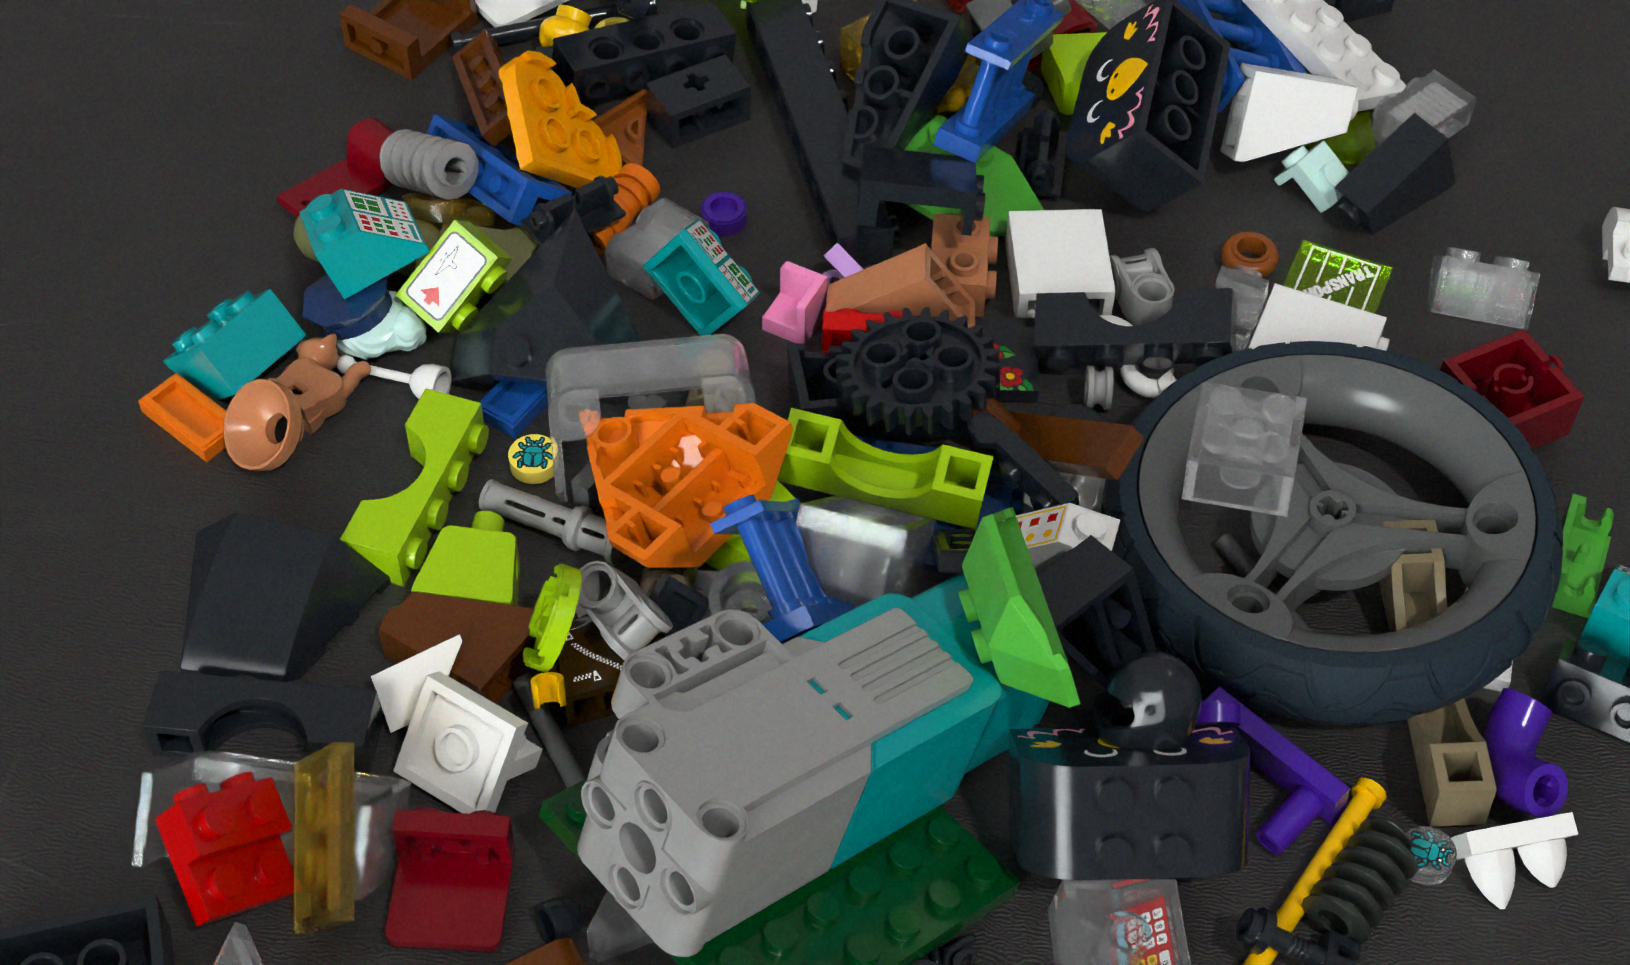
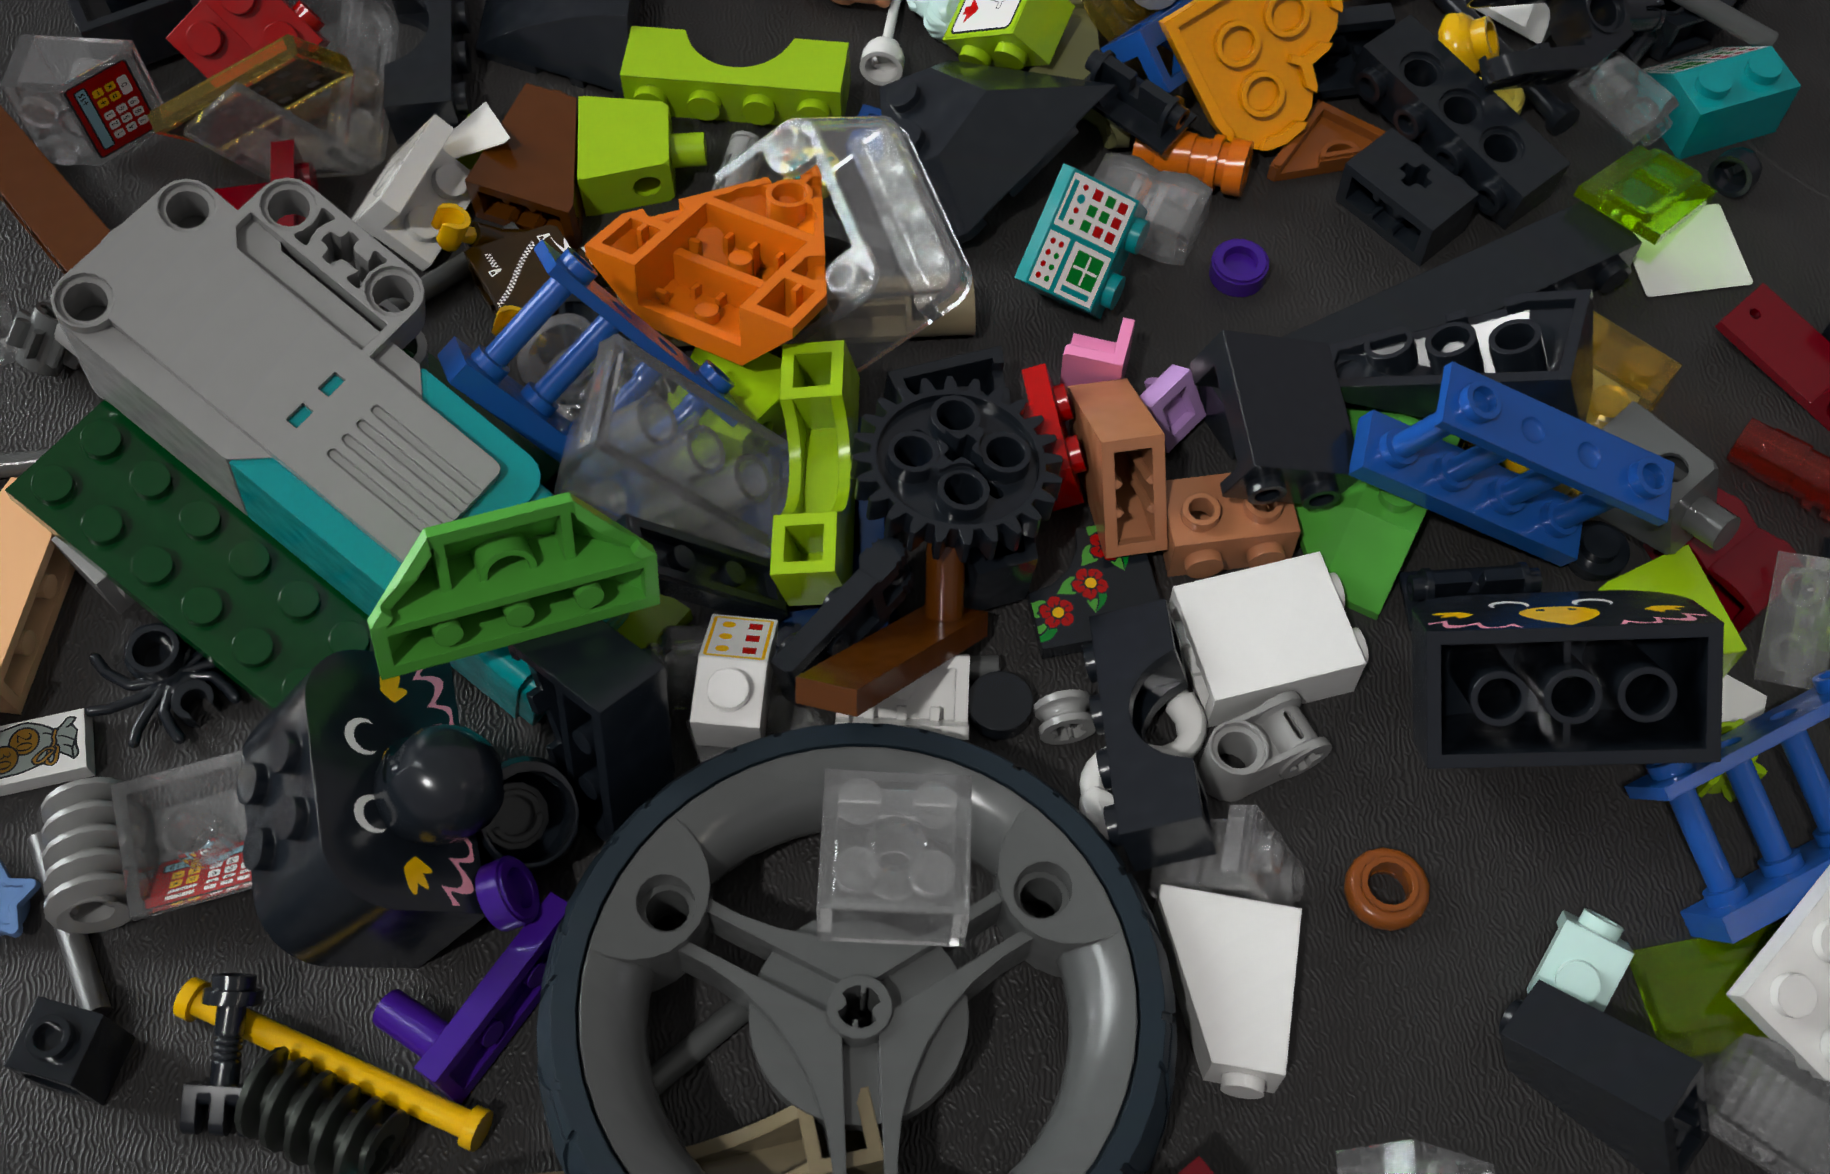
camera: 80 degrees right, 10 degrees up
lime tile [523,564,582,672] -> none
light grey piece [578,561,673,660] -> none
white slope [1220,63,1359,162] -> none
clear neon green tile [1283,239,1393,314] -> none

